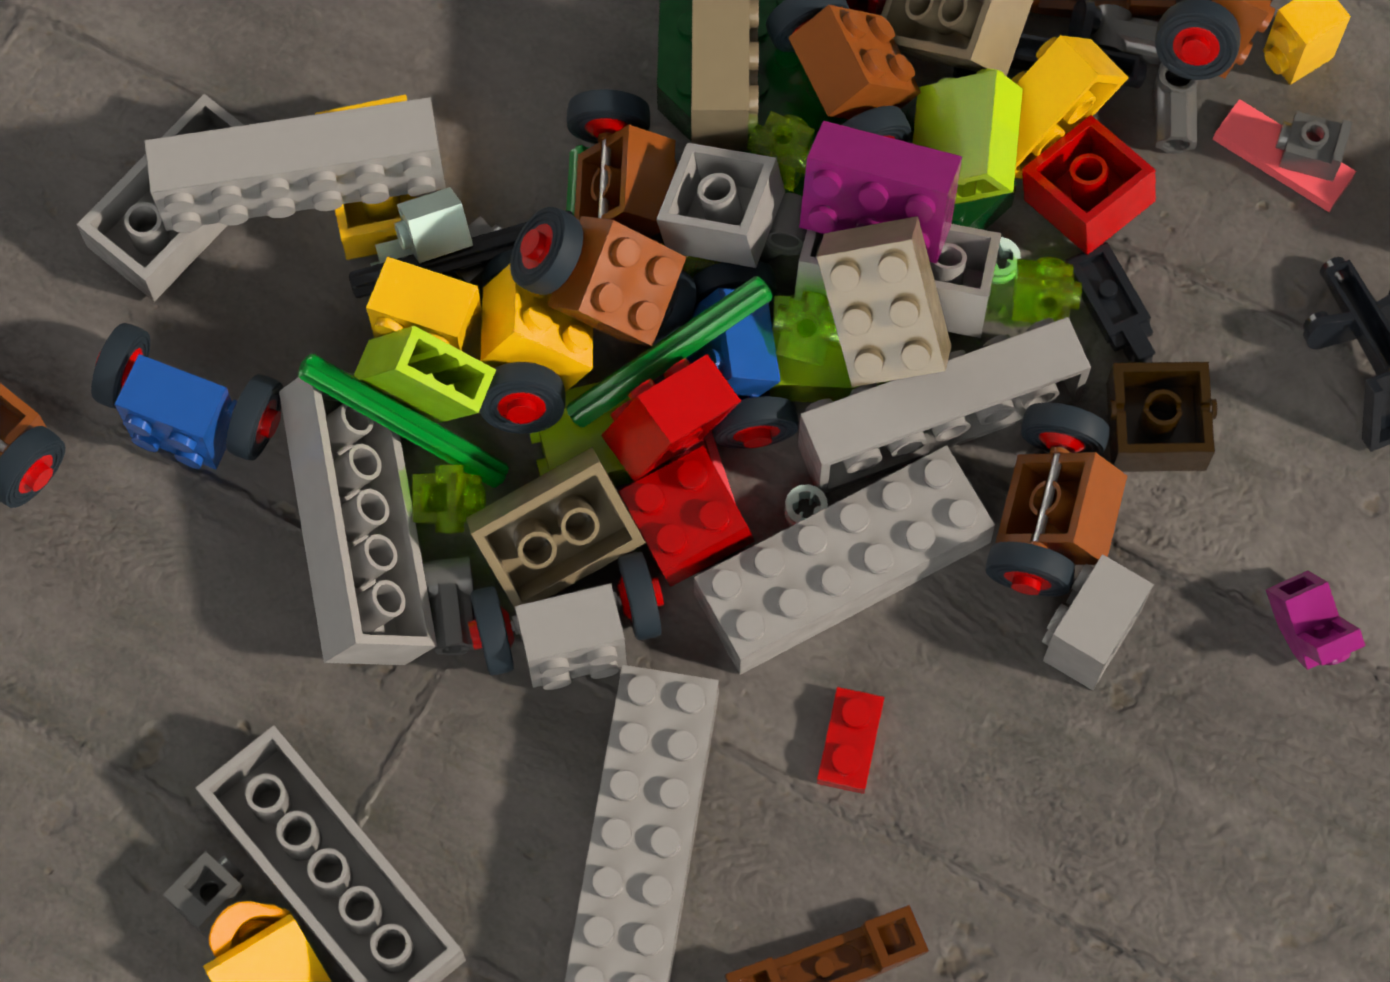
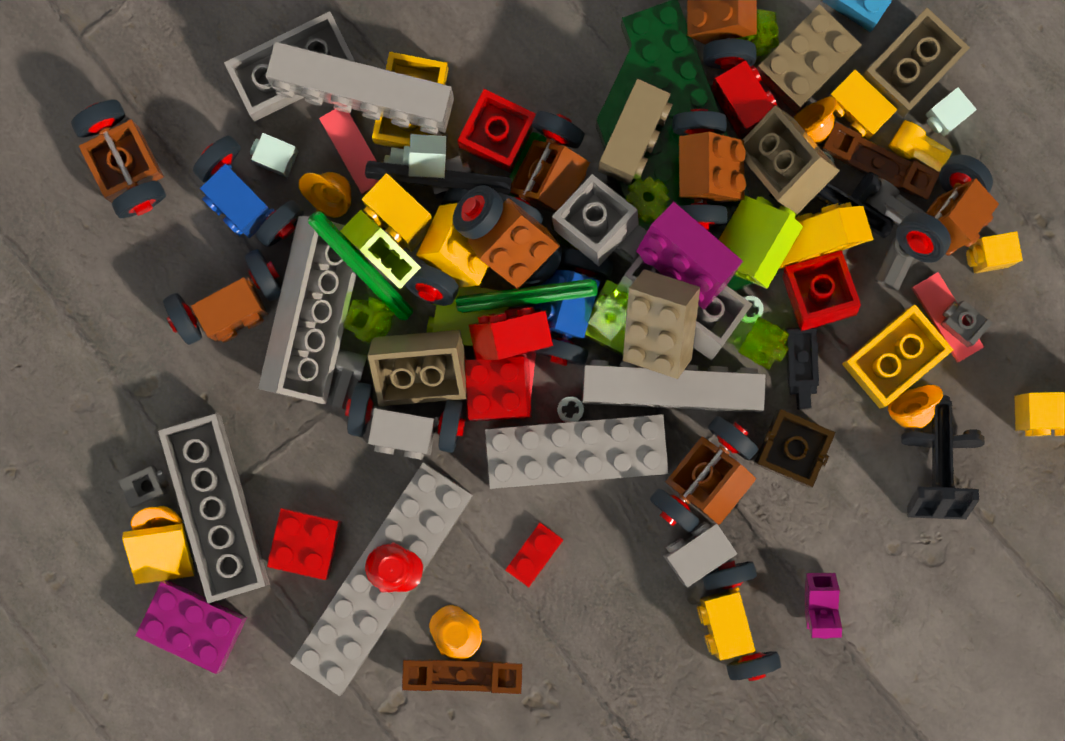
camera: 25 degrees right, 15 degrees up
none -> brick [163,249,281,345]
none -> light aqua brick [250,133,299,178]
none -> red brick [267,508,342,580]
none -> light orange hat [299,172,352,218]
none -> coral tile [319,109,379,195]
none -> red hat [365,542,423,592]
none -> light orange hat [429,605,482,660]
none -> red brick [457,89,536,173]
none -> brick [697,560,781,681]
none -> yellow brick [842,304,954,409]
none -> light orange hat [888,385,943,429]

